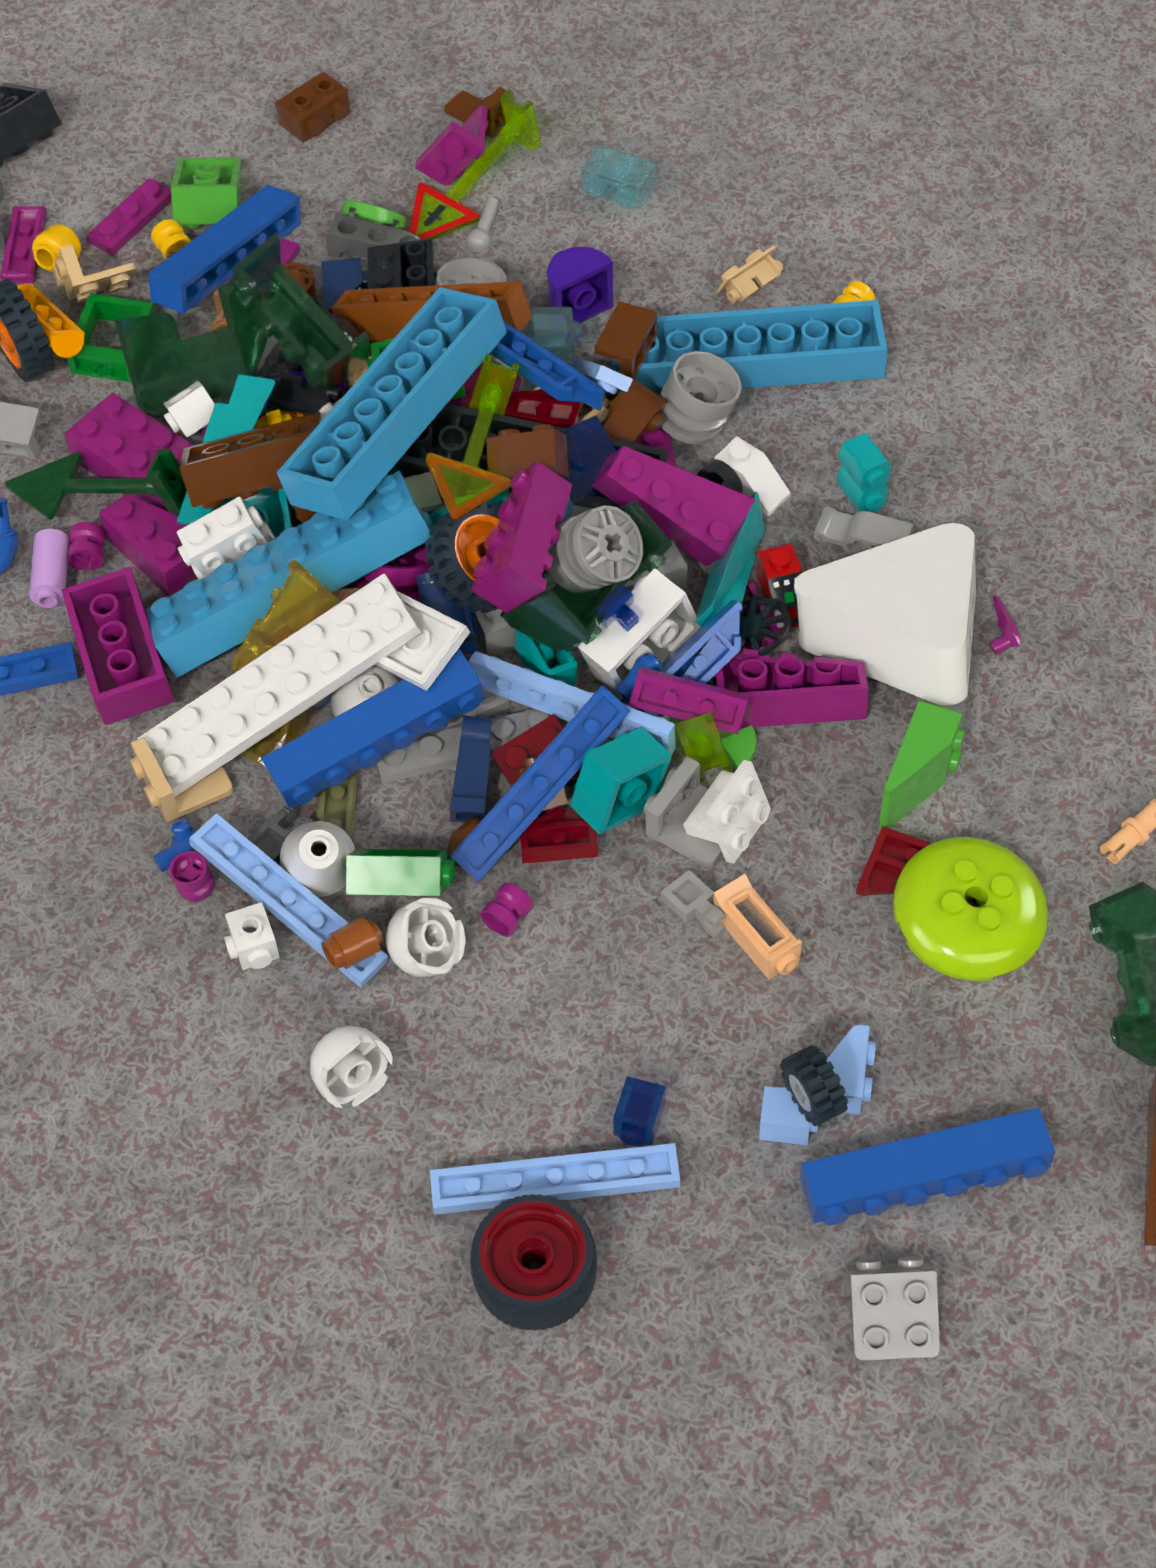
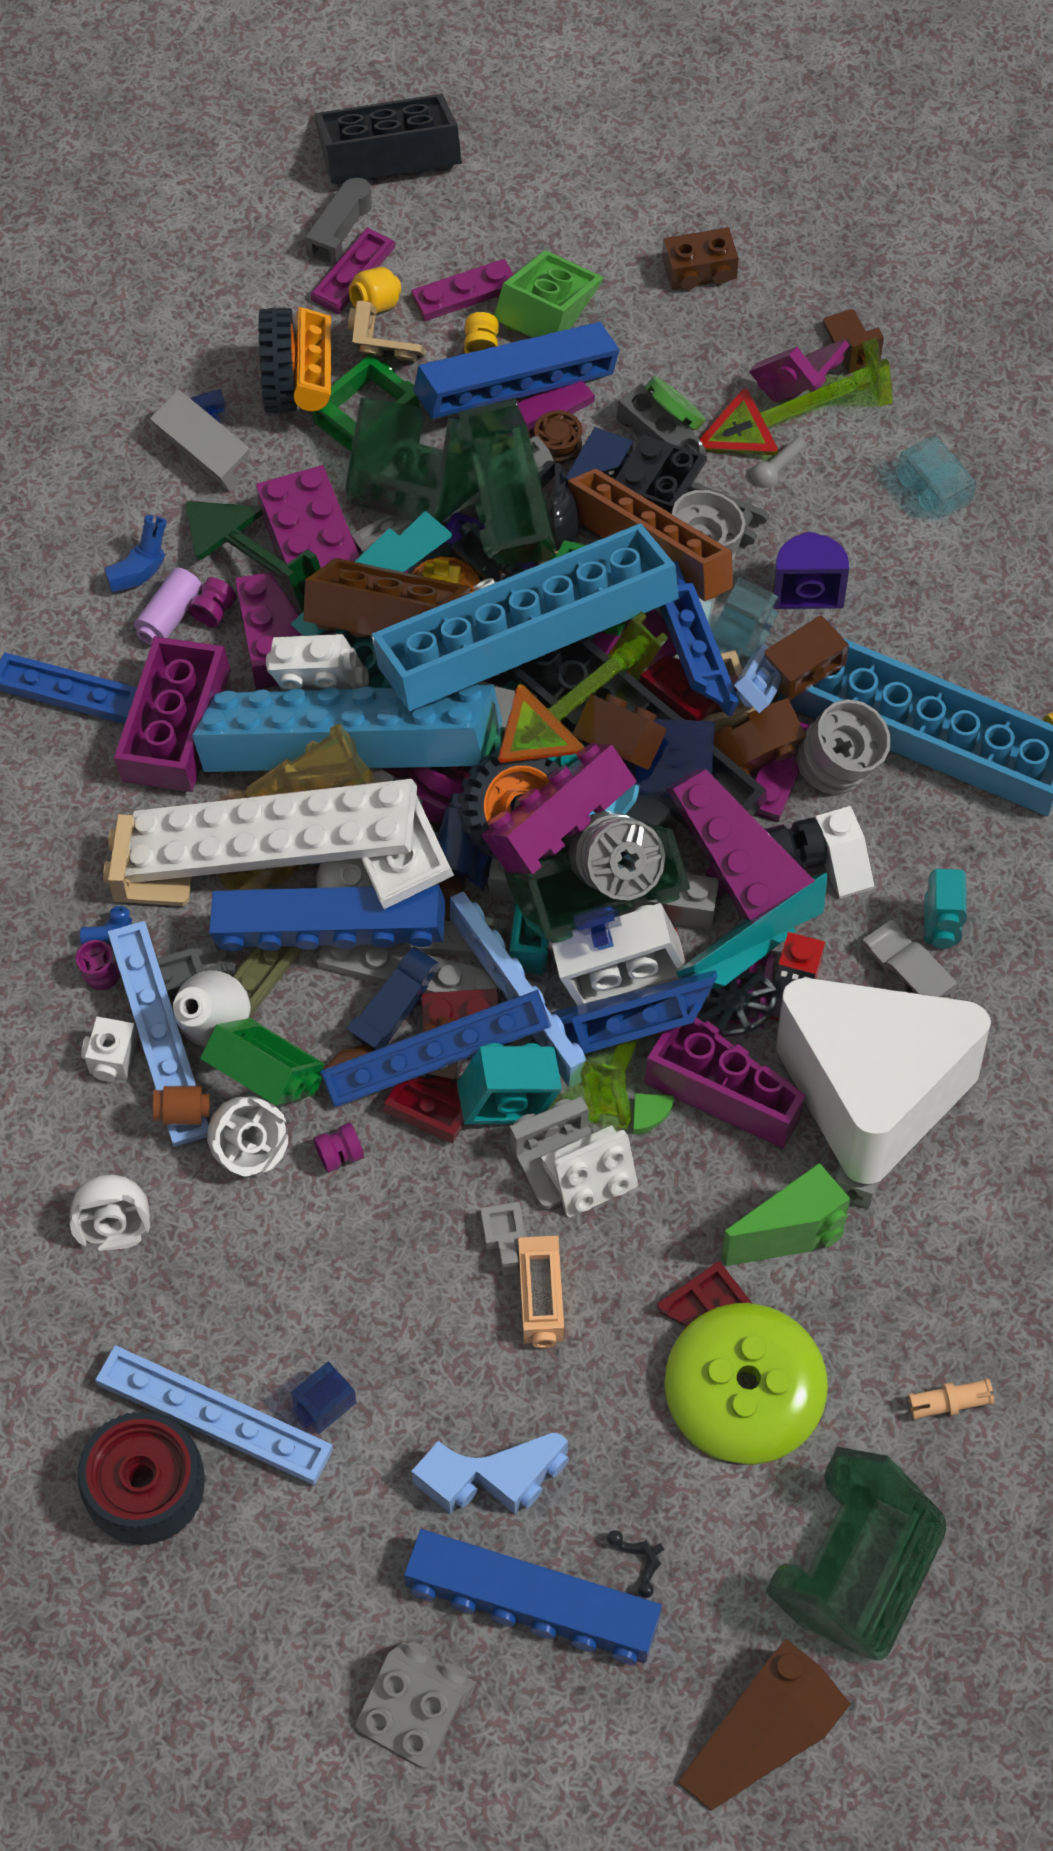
camera: 30 degrees right, 5 degrees up
white brick [163,381,215,437] -> none
blue arm [615,654,662,701] -> none
magenta plate [629,667,748,734] -> none
tan hinge [716,245,783,304] -> none
black wheel [780,1045,848,1127] -> none
magenta bar [989,595,1021,655] -> none
none -> black piece [607,1530,665,1598]

